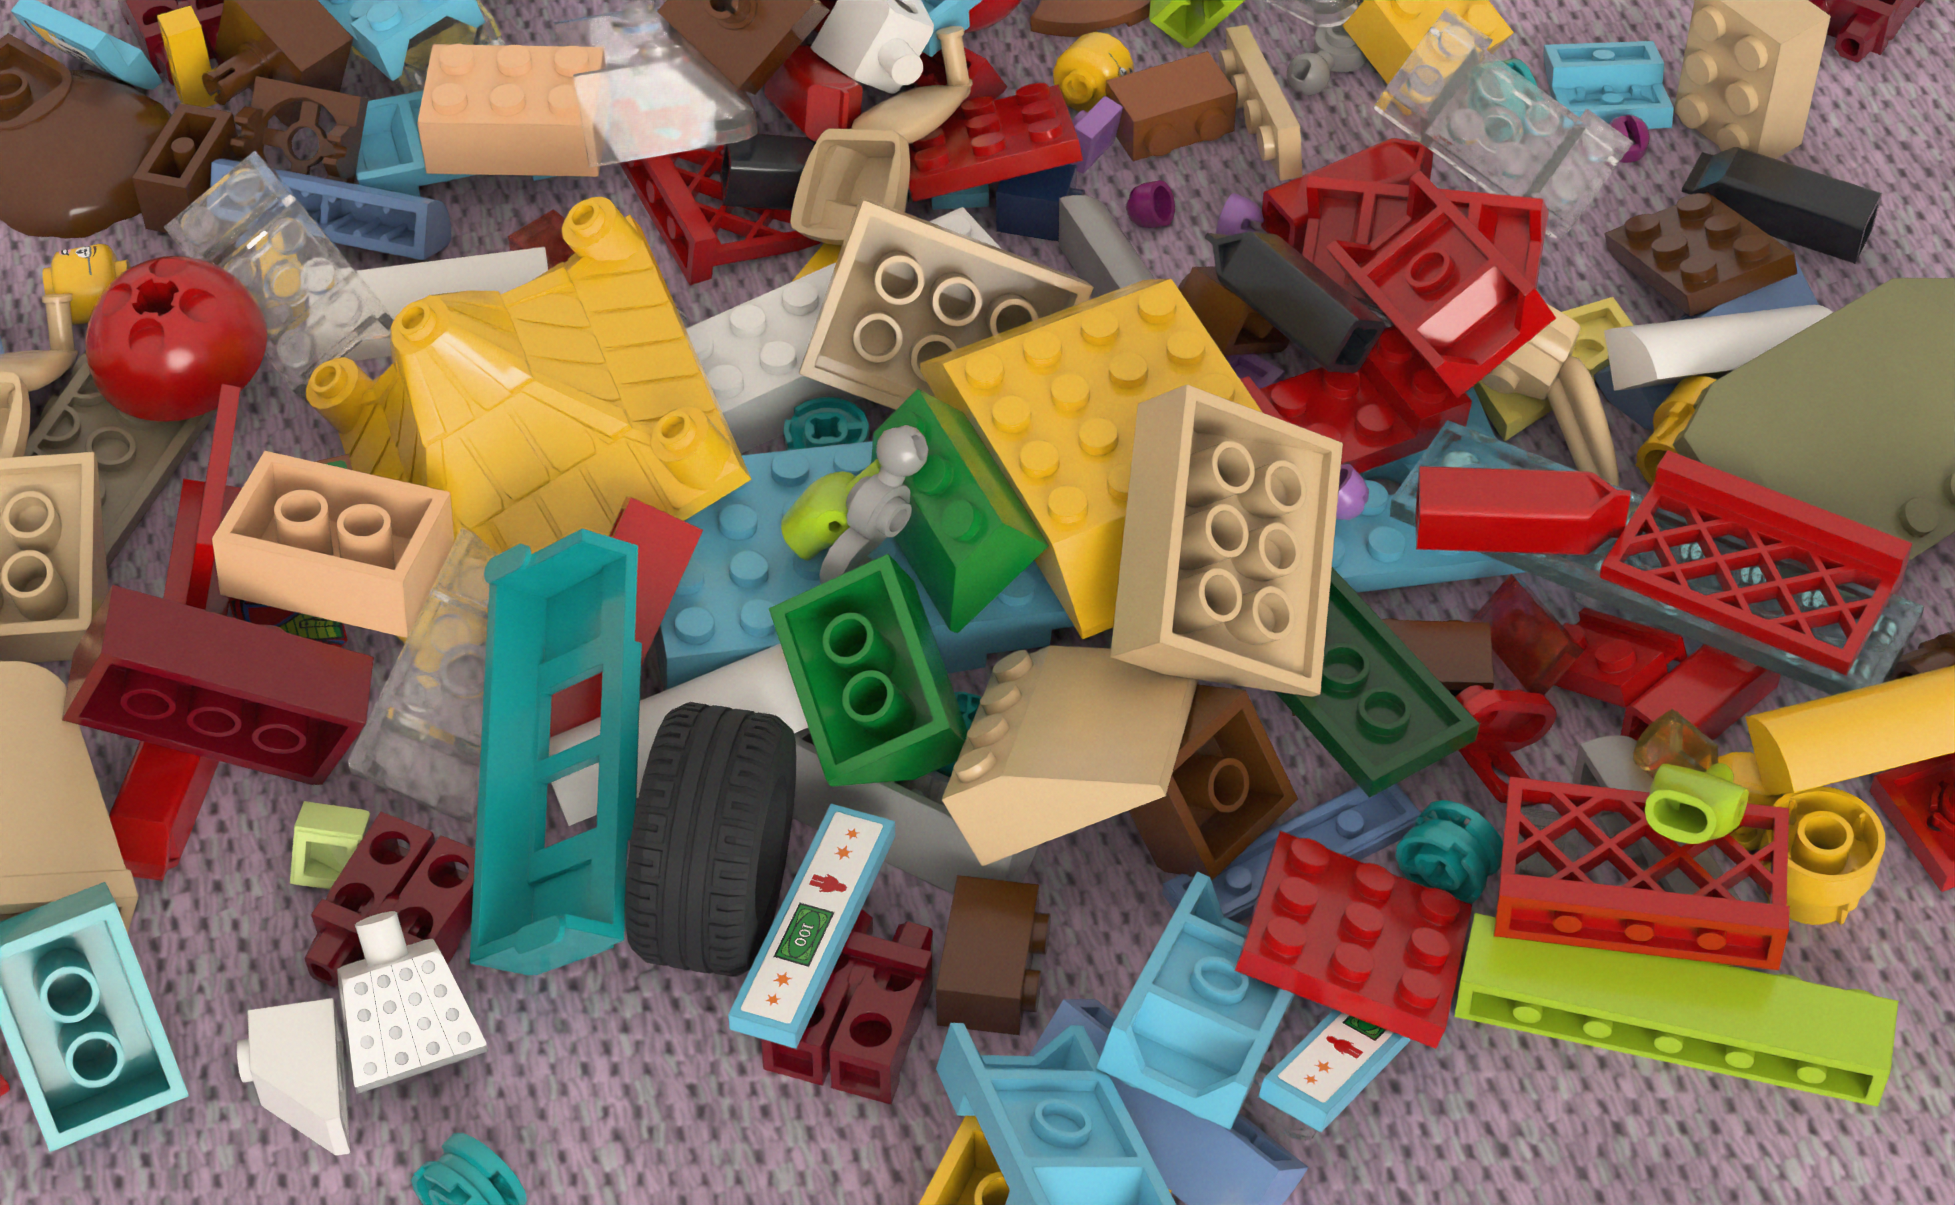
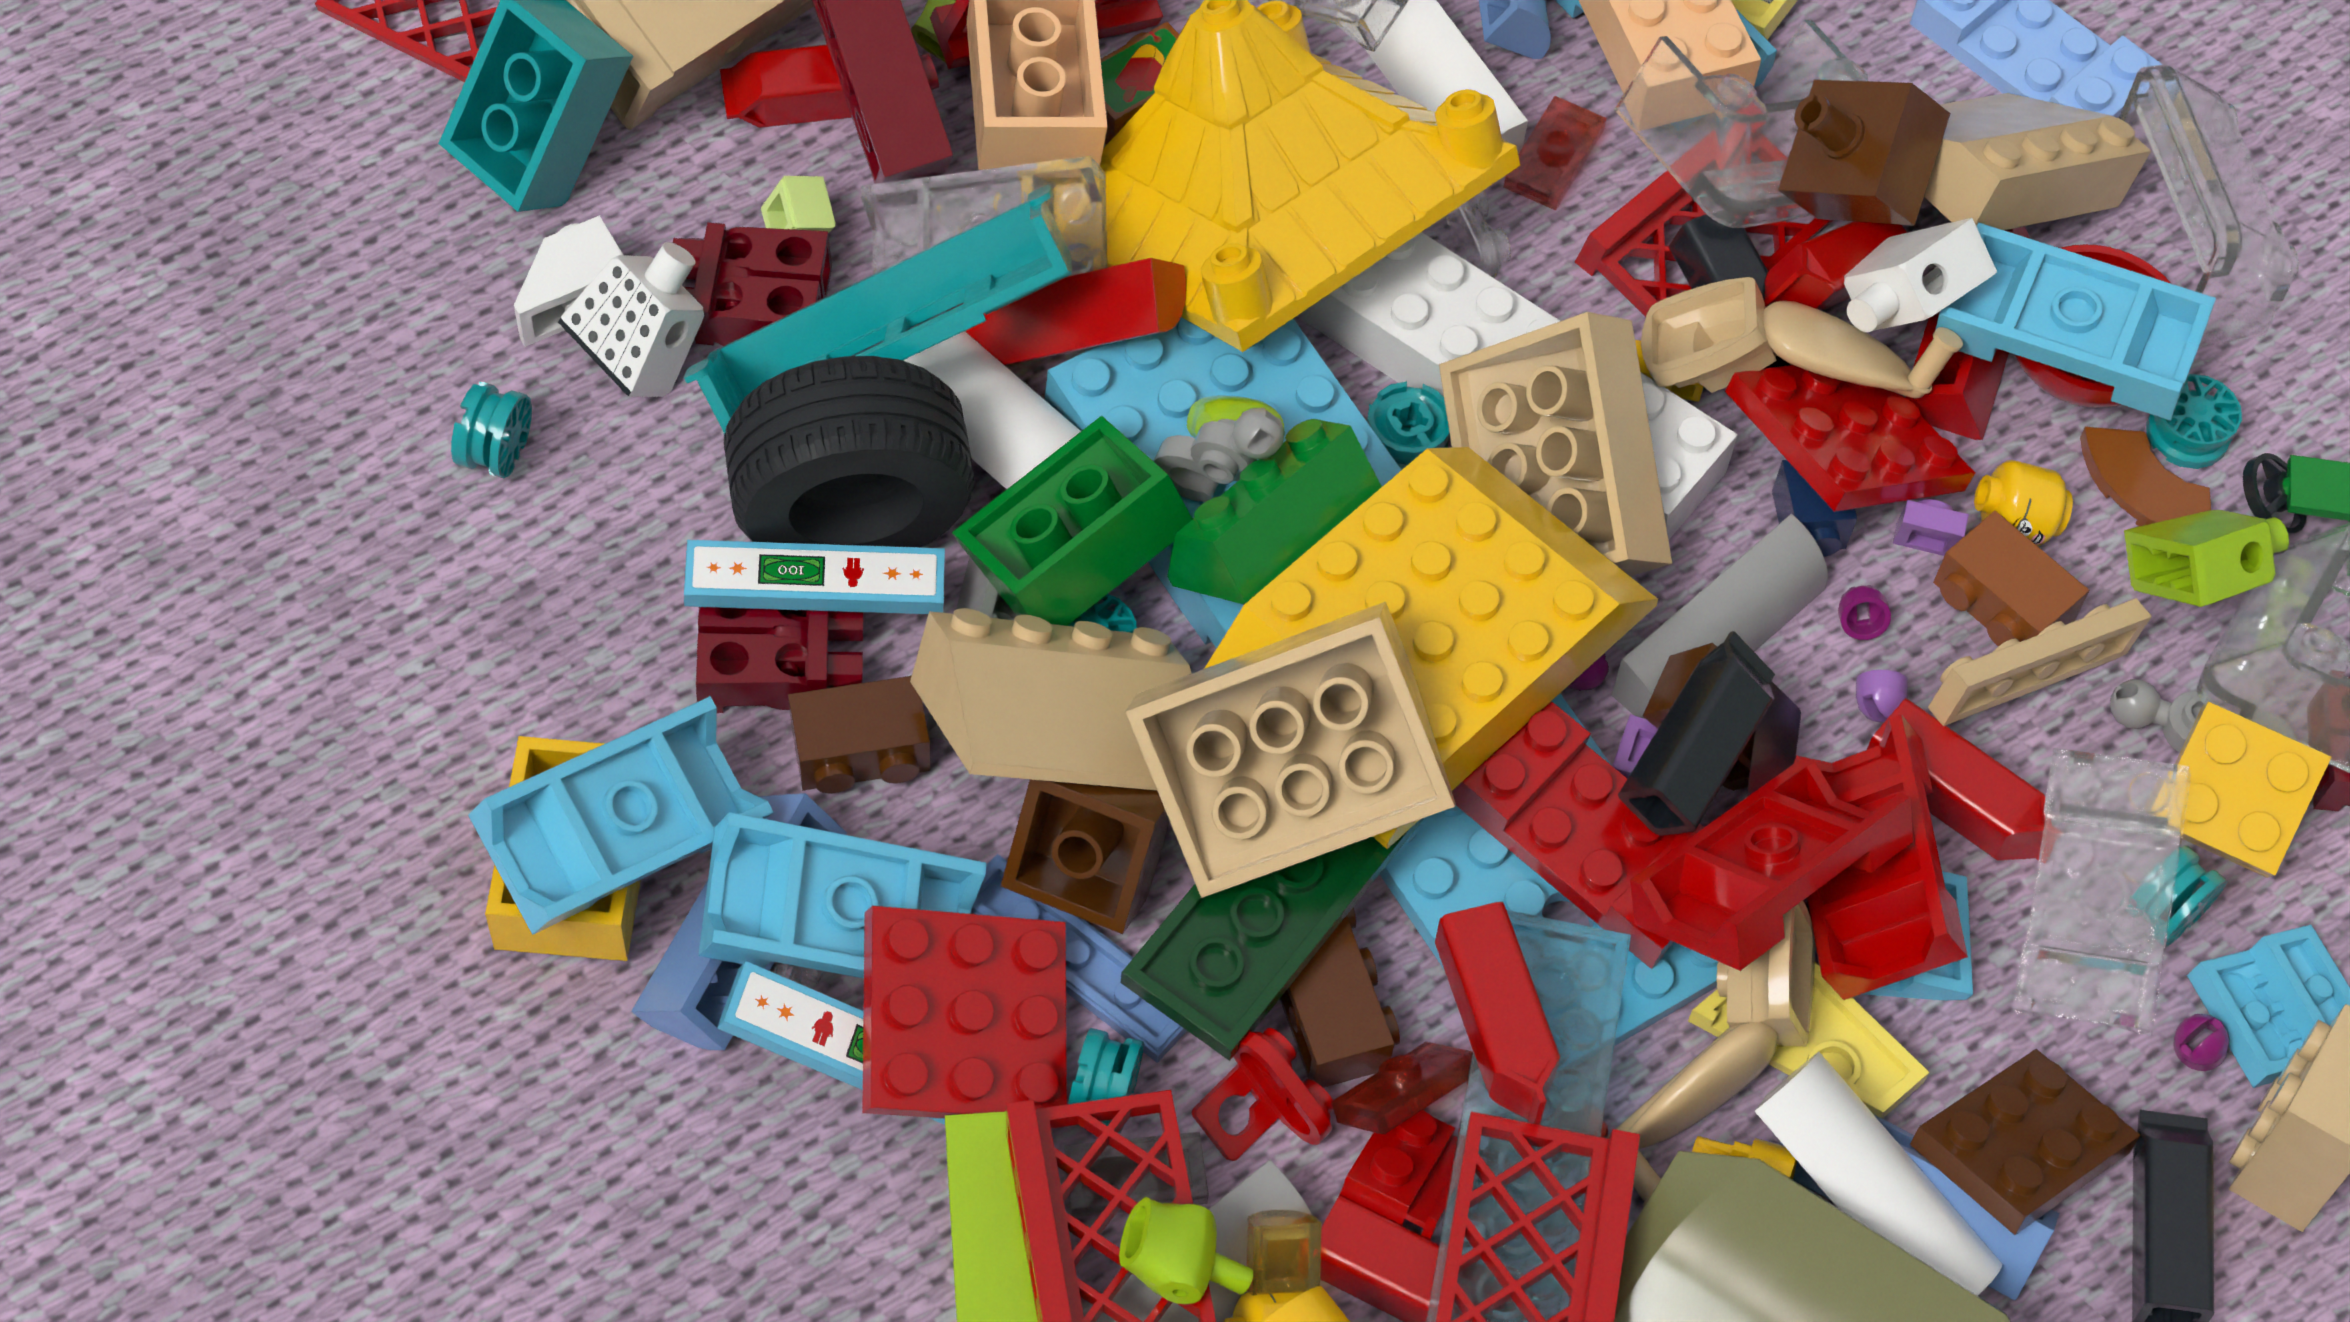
camera: 65 degrees right, 10 degrees up
medium lavender hinge [1336,464,1369,520] -> none

